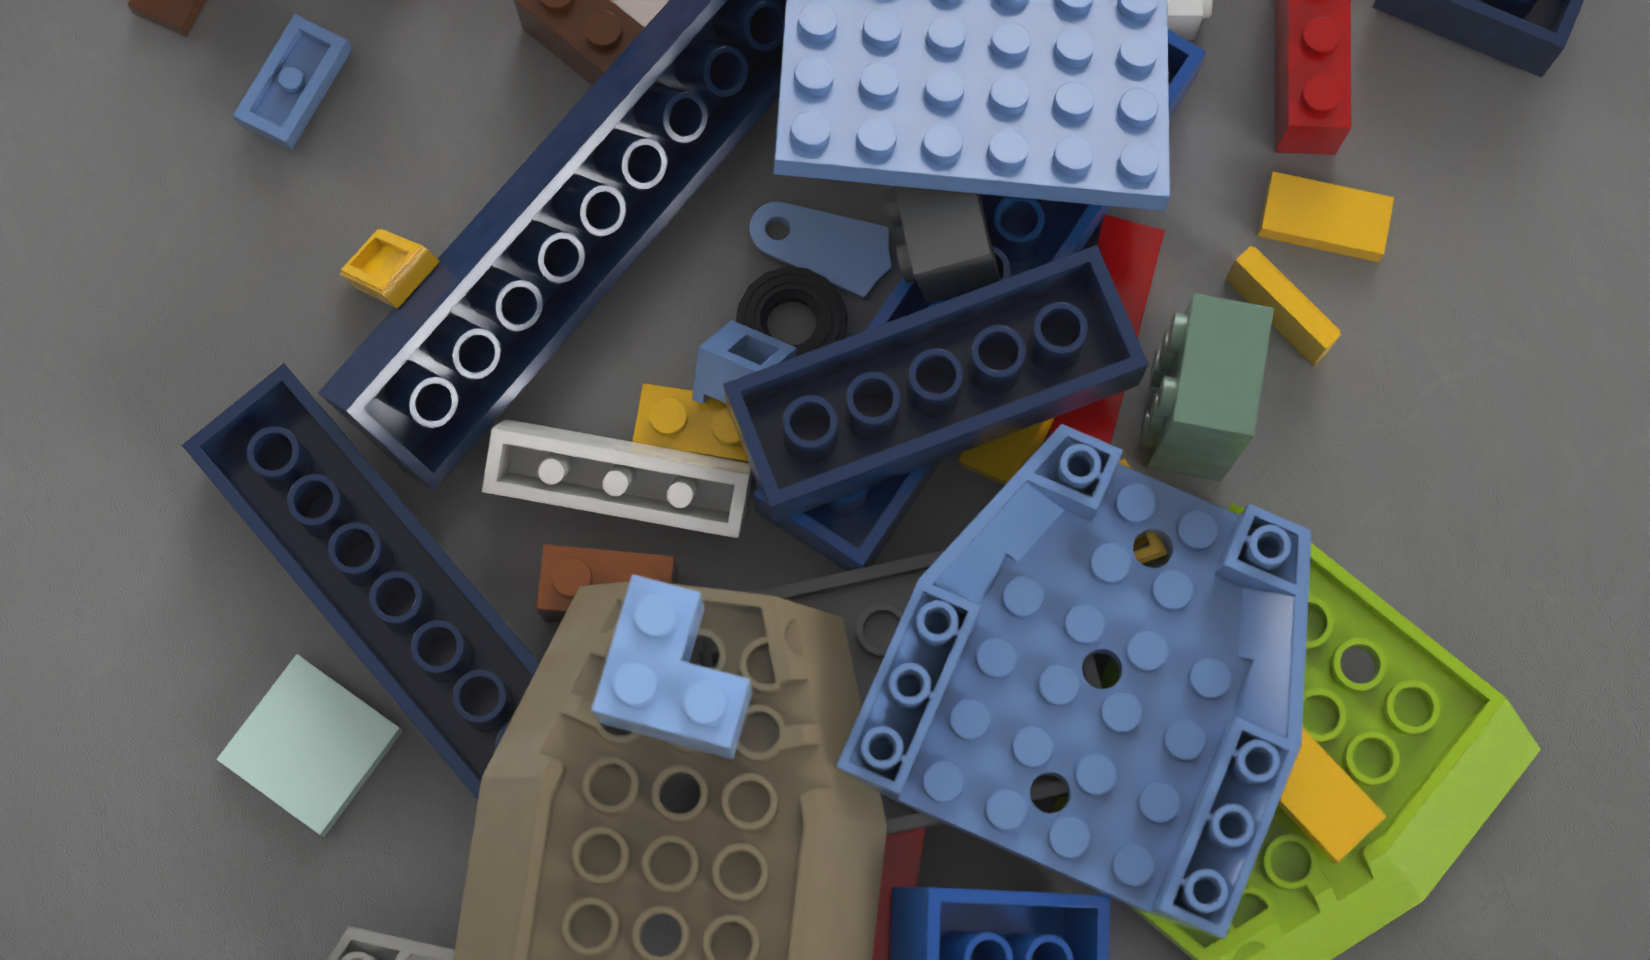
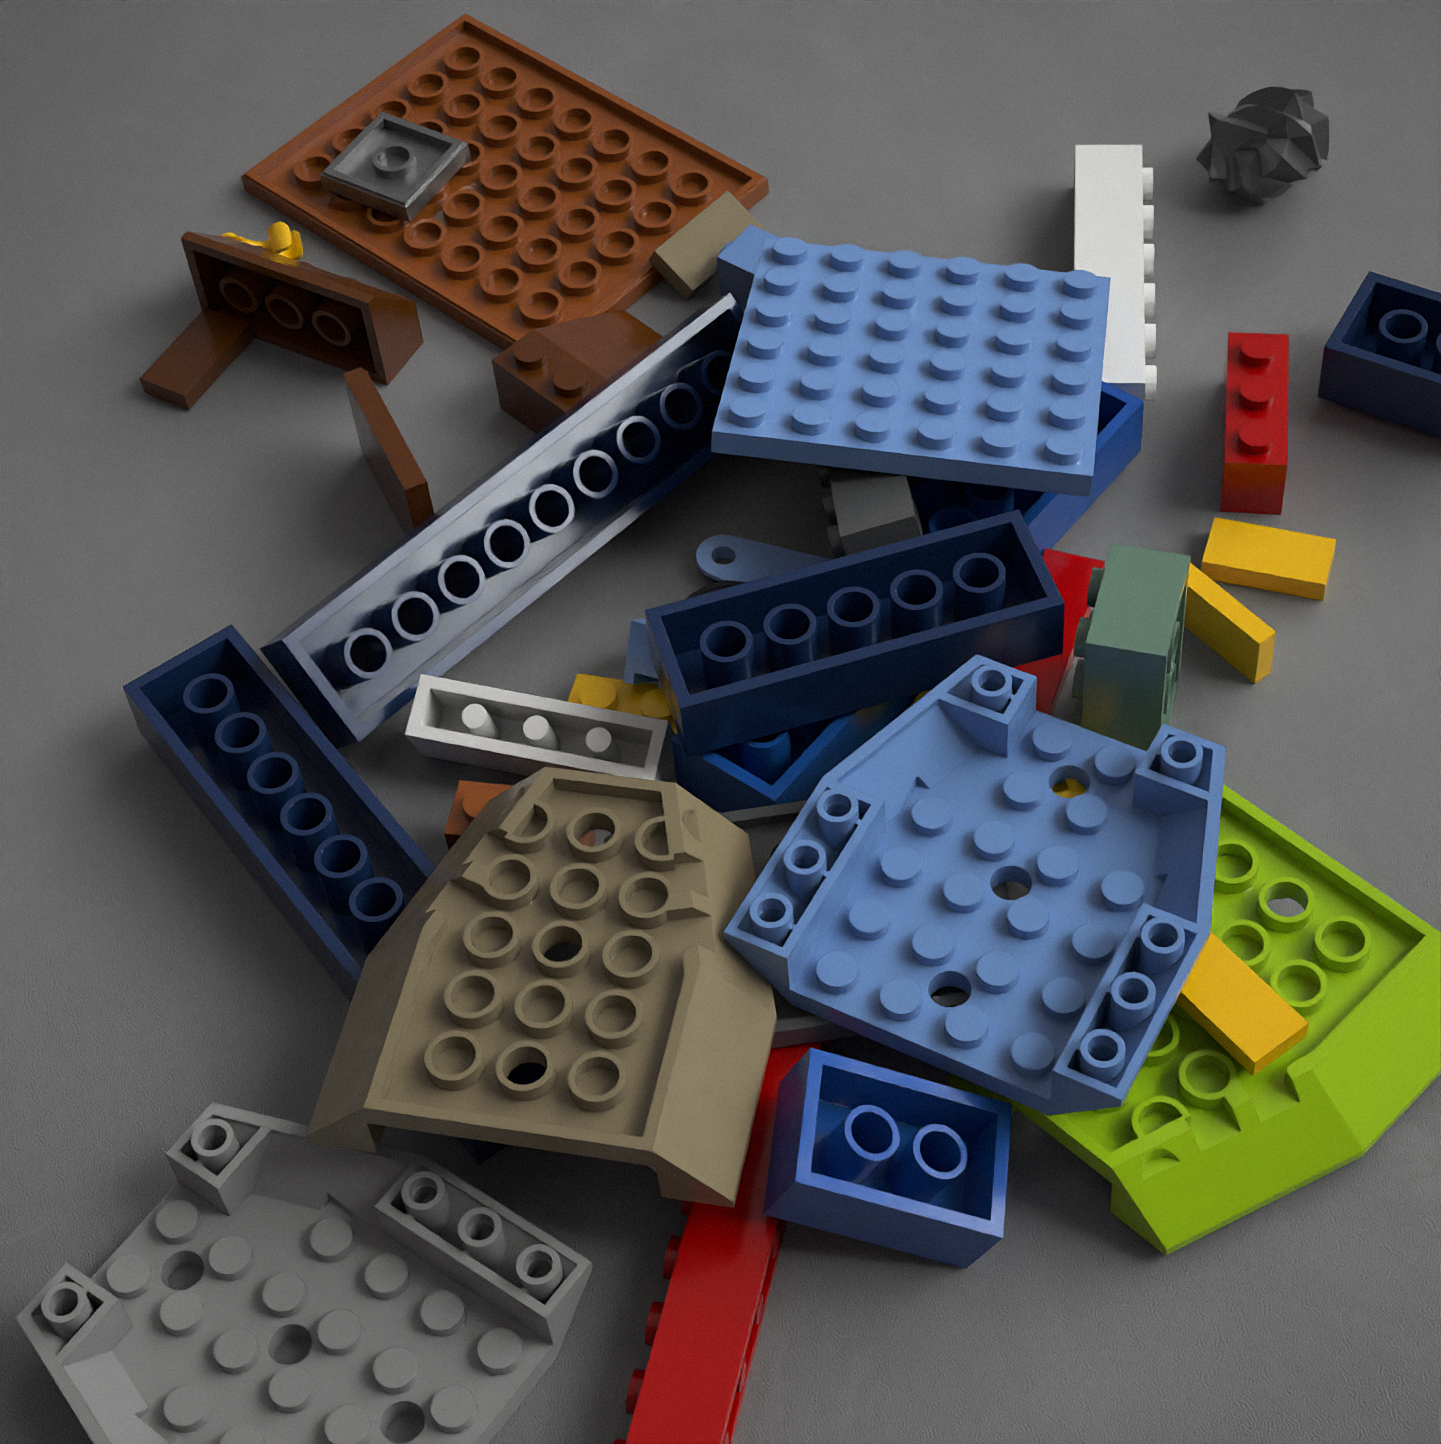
camera: 10 degrees right, 25 degrees down
light aqua tile [216,654,403,837] -> none
medium blue plate [233,14,352,151] -> none
yellow tile [340,229,440,309] -> none
light blue brick [591,574,752,760] -> none
none -> reddish brown tile [343,367,434,536]

